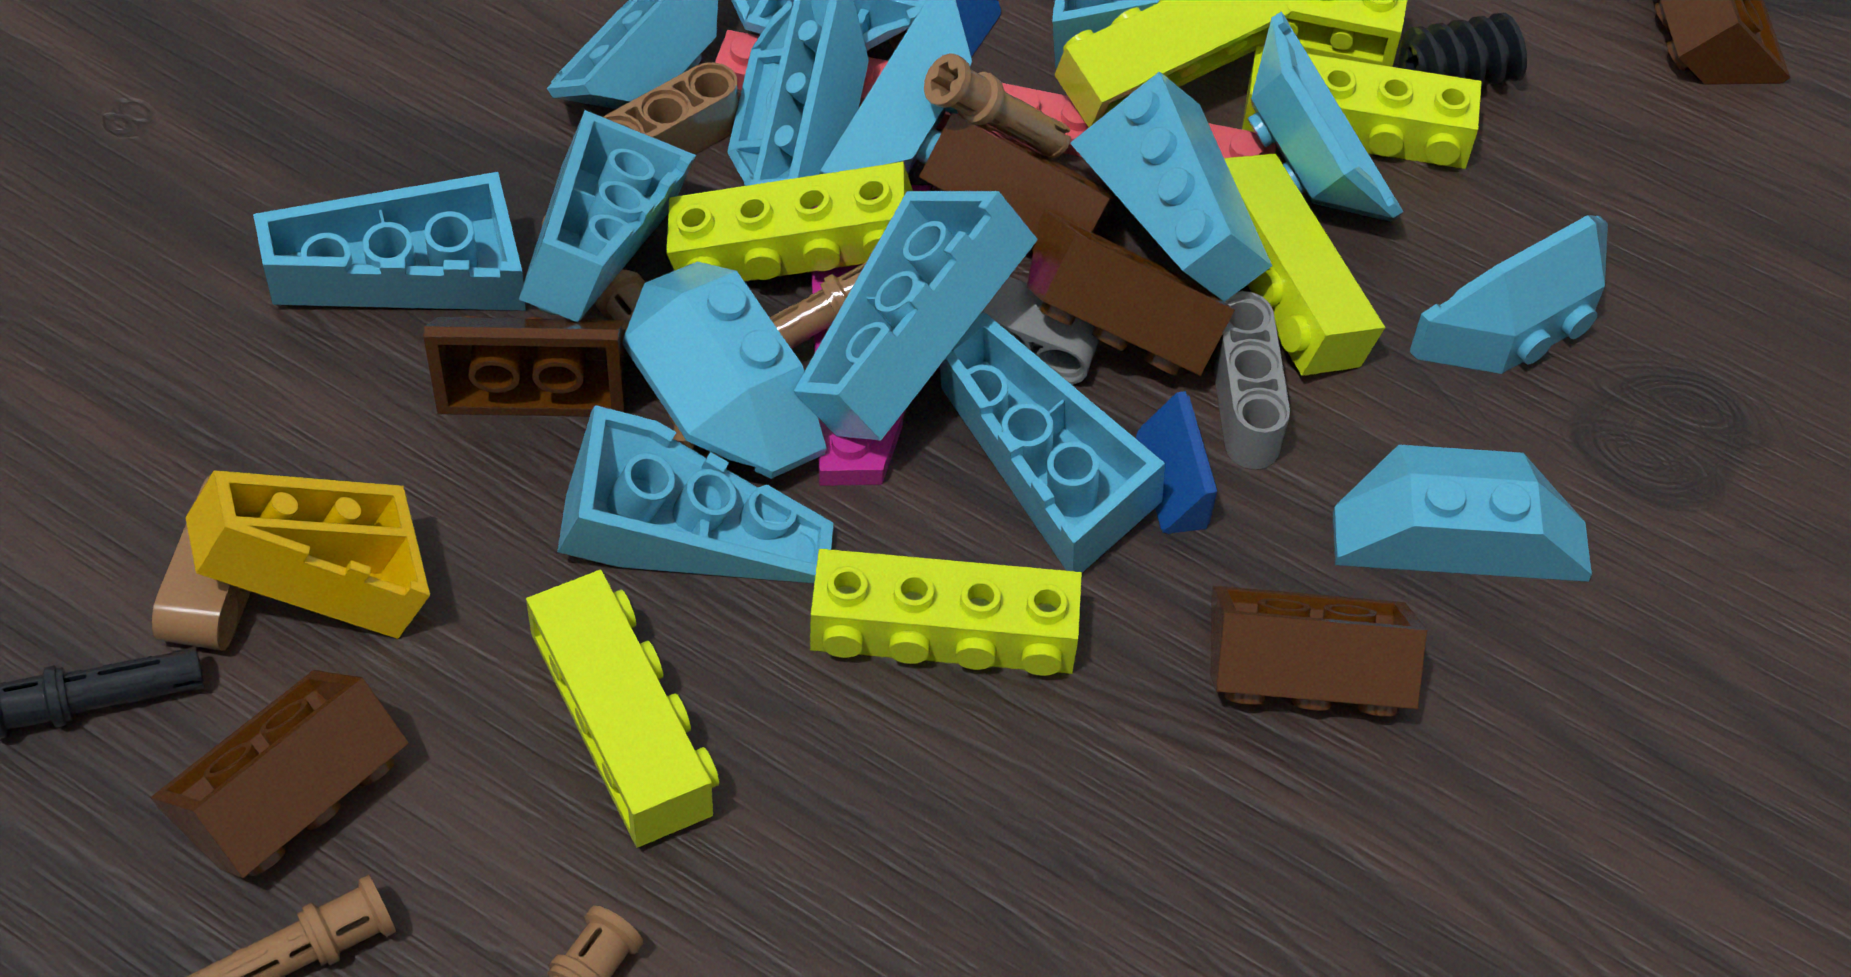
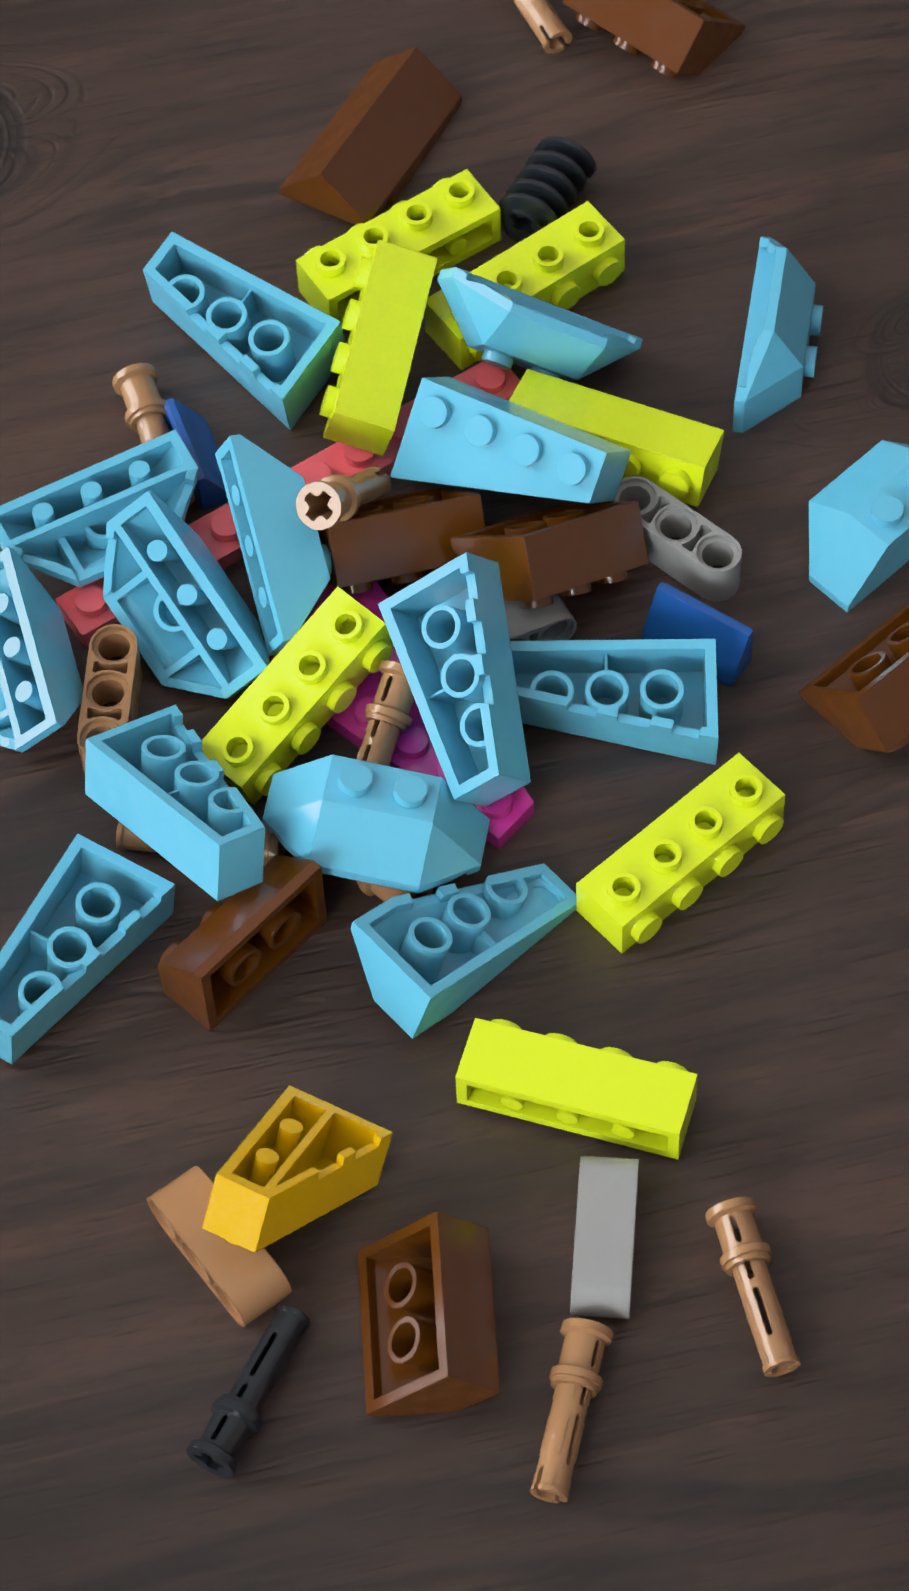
camera: 40 degrees left, 5 degrees up
none -> light grey beam [570,1156,639,1319]

